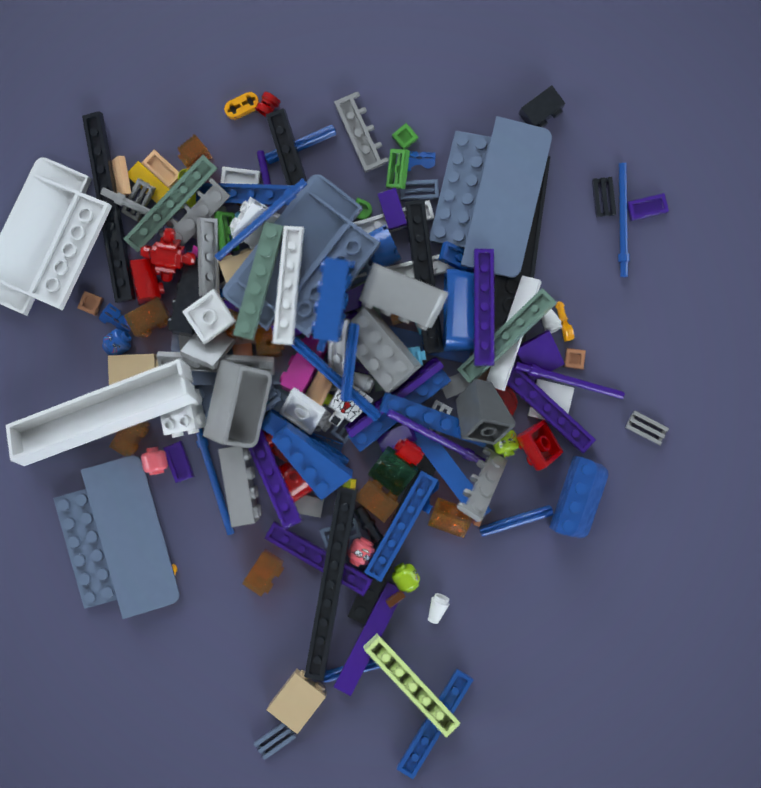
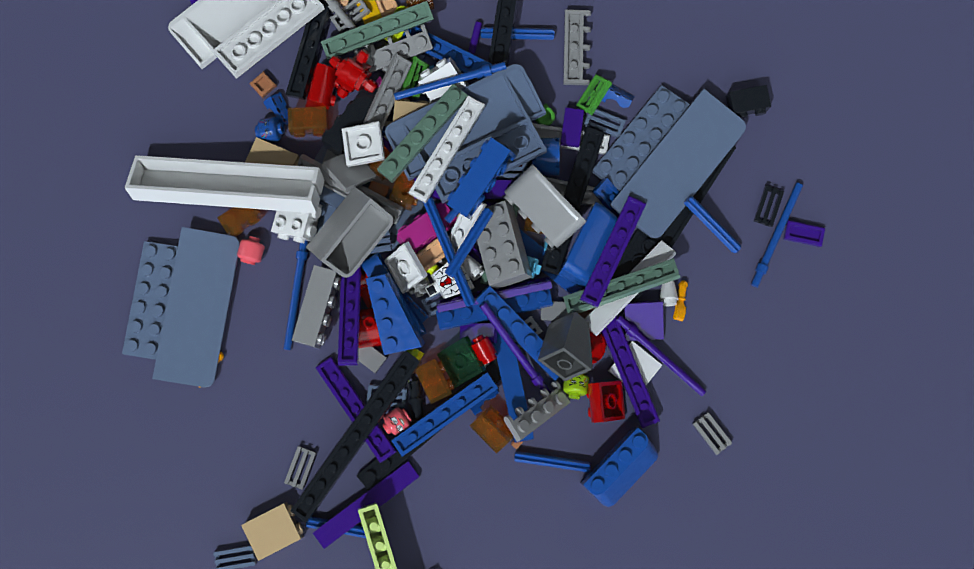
camera: 20 degrees right, 5 degrees down
dark purple tile [163,441,195,483] -> none
white tile [220,166,261,184] -> none
clear orange brick [242,549,284,596] -> none
reddish brown tile [385,590,406,608] -> none
bright green tile [392,123,418,149] -> none
lime head [392,563,420,593] -> none
white cone [428,593,450,624] -> none
nougat tile [563,348,586,370] -> none
none -> light grey tile [284,446,317,490]
none -> blue axle [684,196,741,253]

